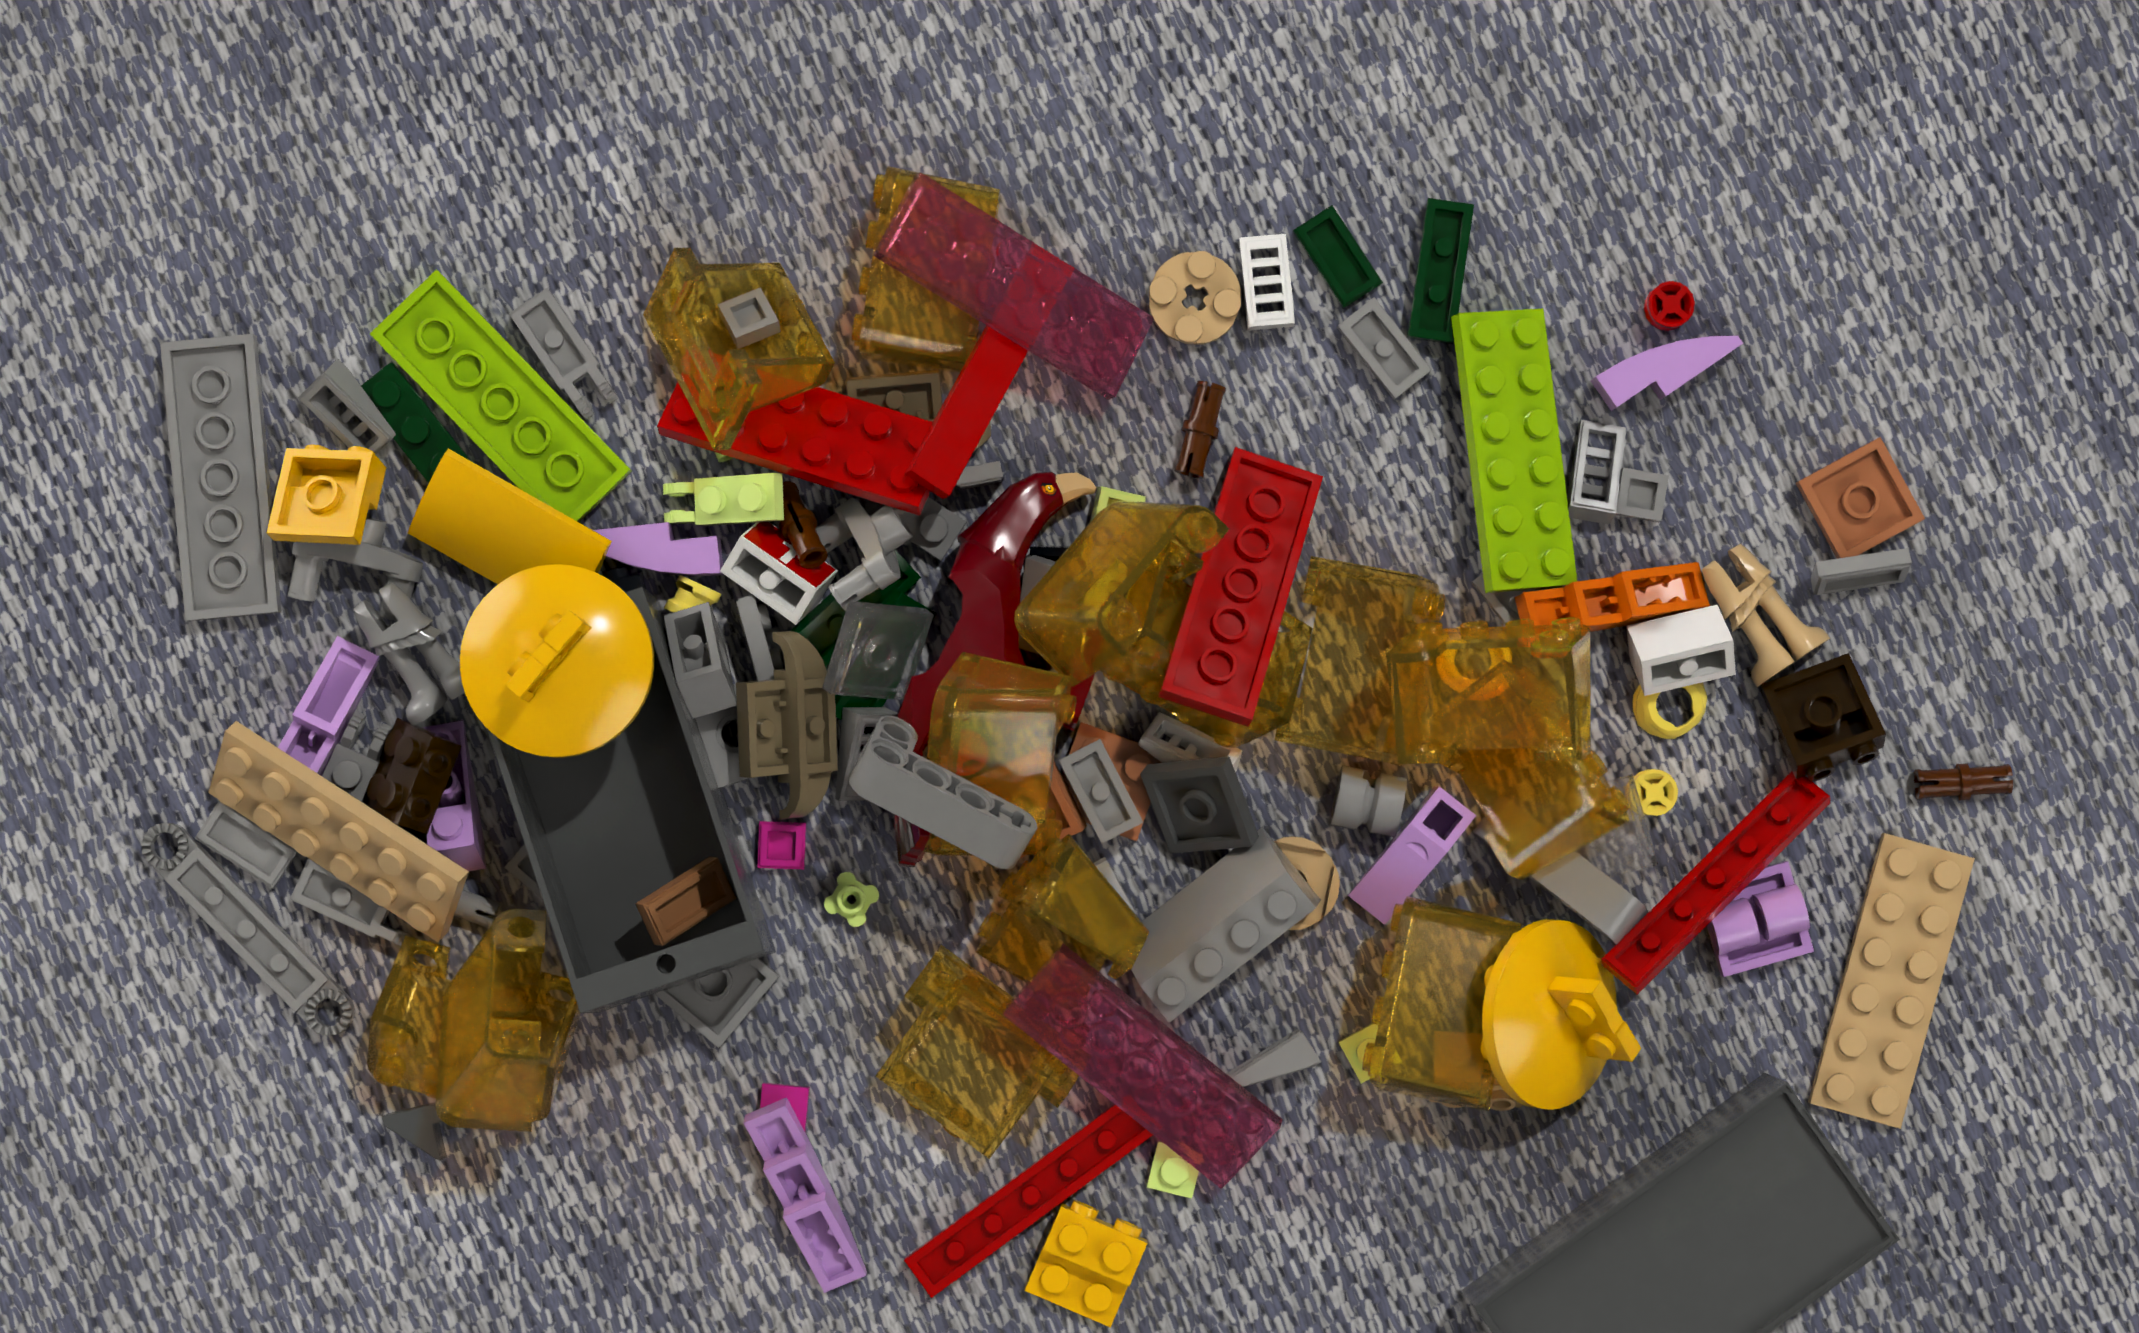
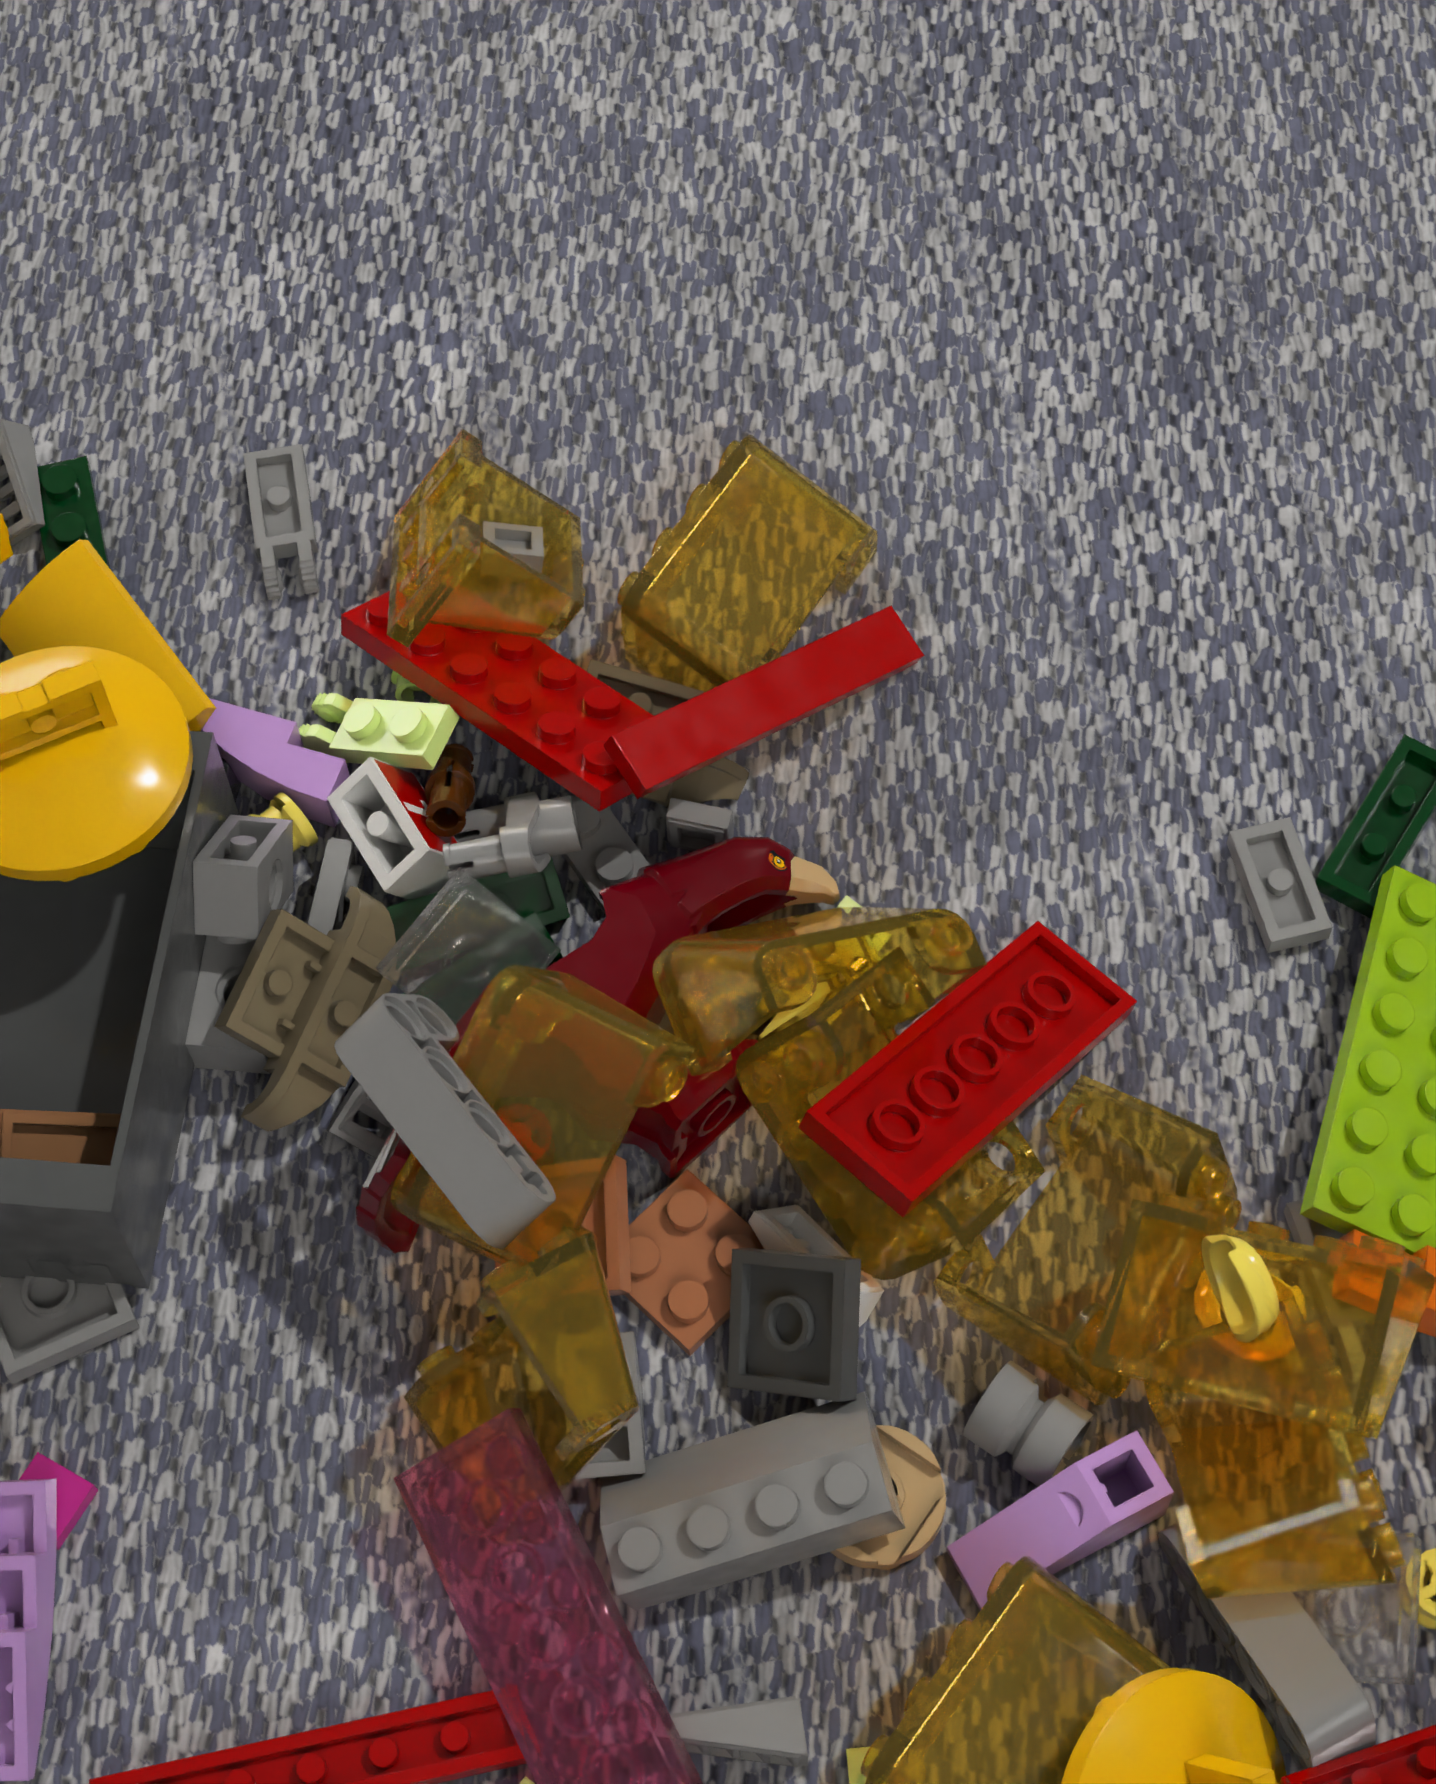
camera: 25 degrees right, 25 degrees down
lime plate [370,269,632,522] -> none
dark pink tile [757,821,807,870] -> none
yellowish green plate [824,872,879,927] -> none
clear pink plate [873,172,1154,400] -> none
clear yellow windscreen [876,945,1092,1159] -> none
light grey plate [1058,739,1143,844] -> none
tan plate [1149,251,1241,345] -> none
reddish brown pin [1174,381,1226,479] -> none
white slope [1239,234,1295,331] -> none
dark green tile [1293,205,1383,309] -> none
none -> light yellow piece [1202,1235,1280,1343]

